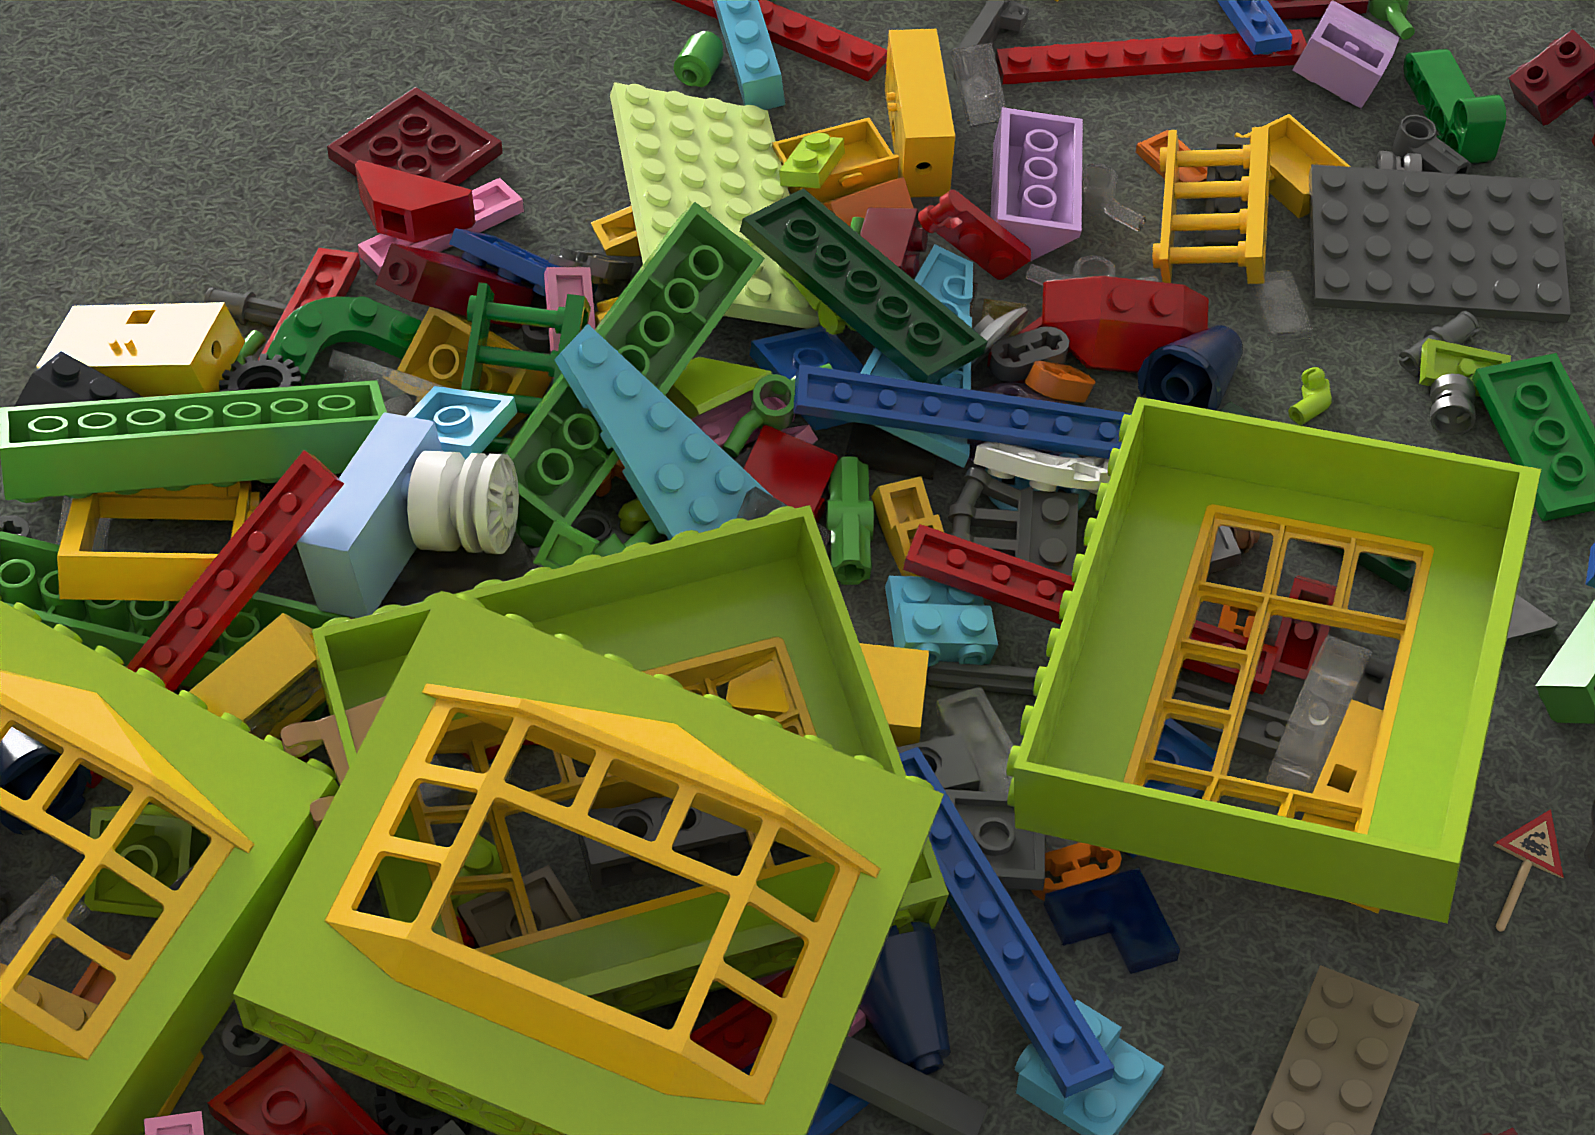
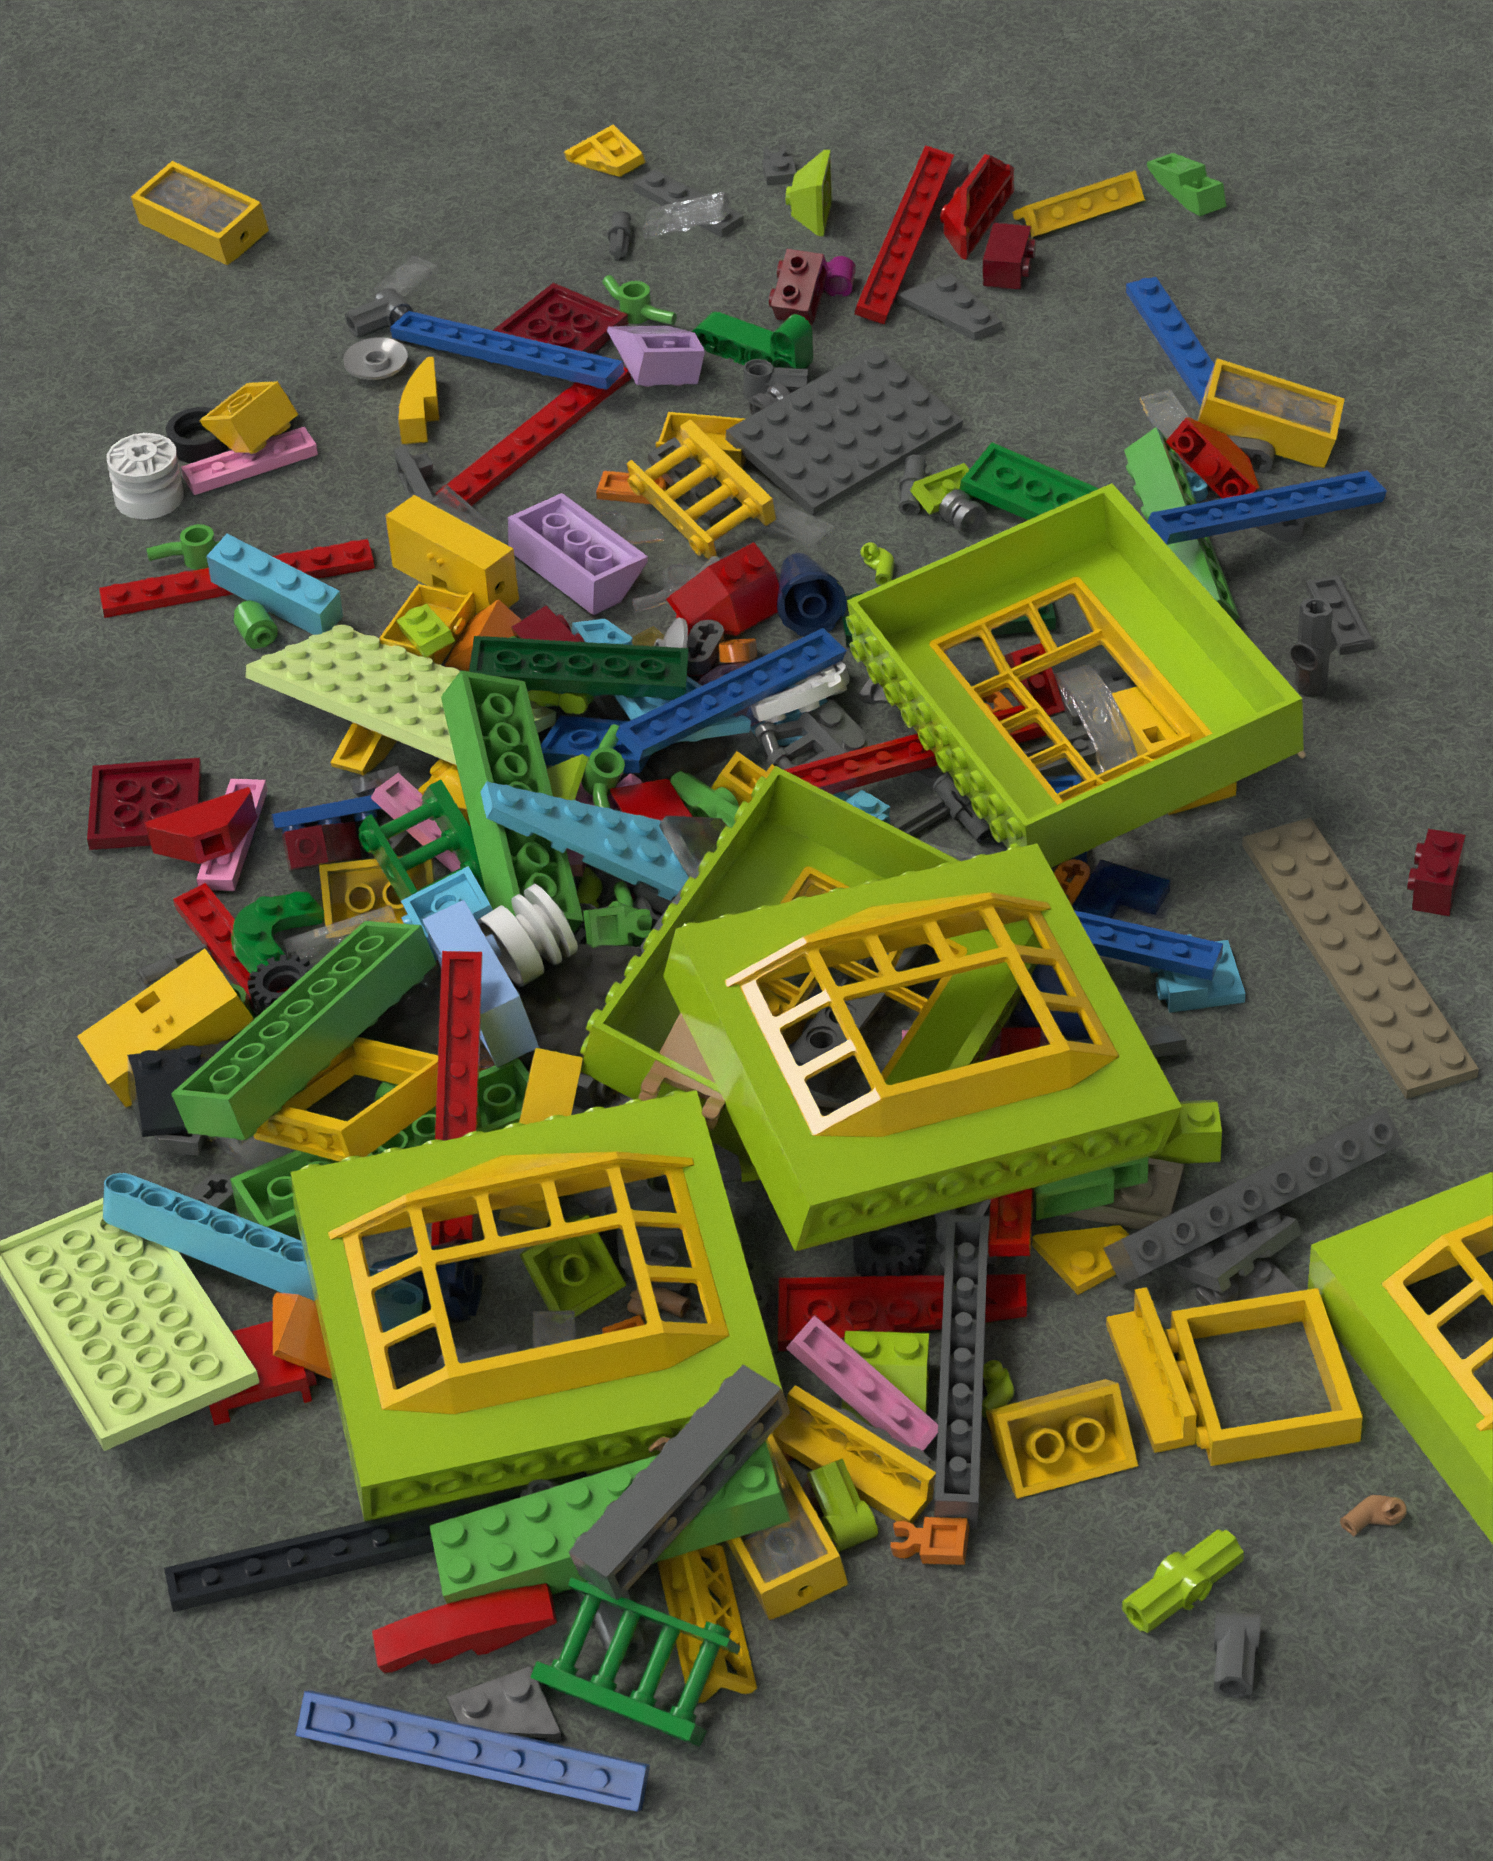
camera: 40 degrees left, 5 degrees down
red plate [918,189,1031,280] -> none

